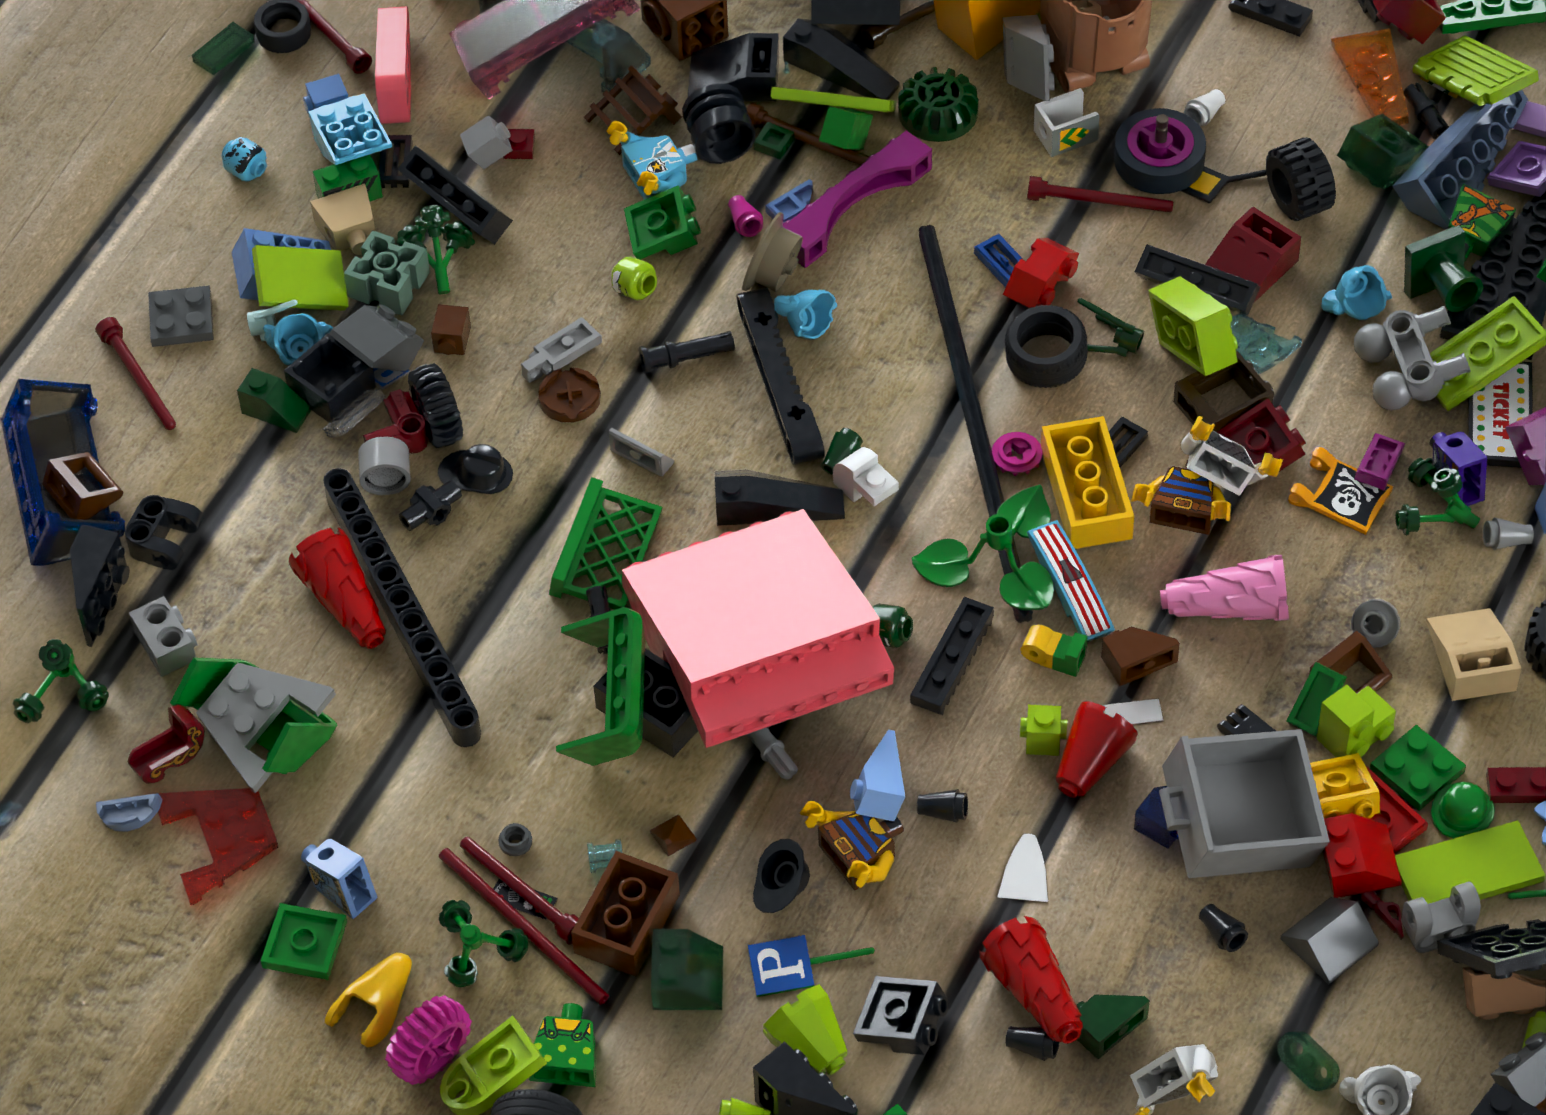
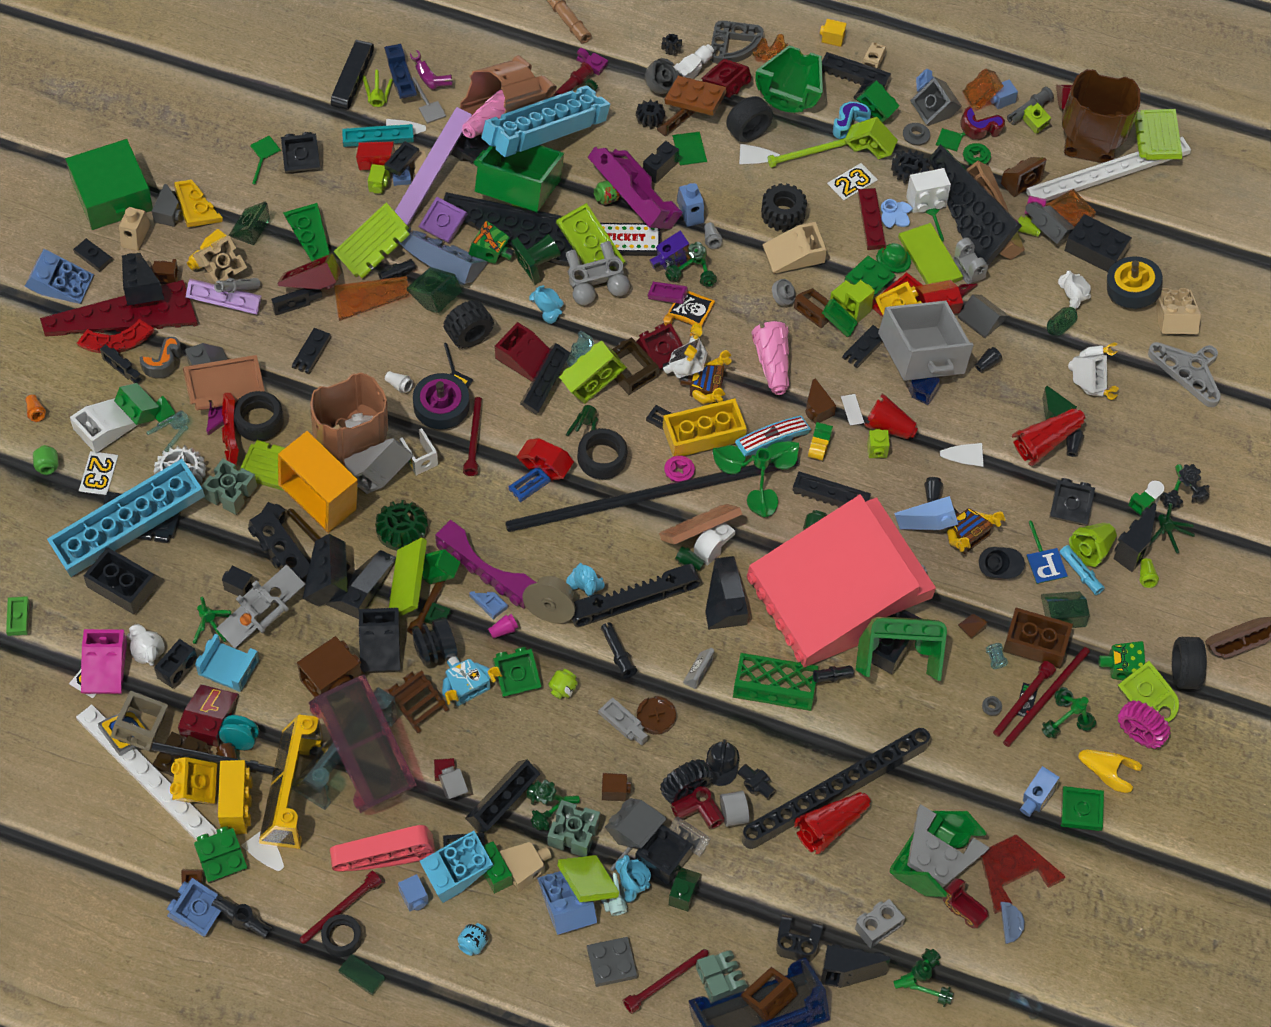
camera: 100 degrees left, 5 degrees up
none -> nougat hinge [659,504,742,545]
none -> sand green legs [696,950,748,1004]
none -> medium azure pin [1059,545,1105,595]

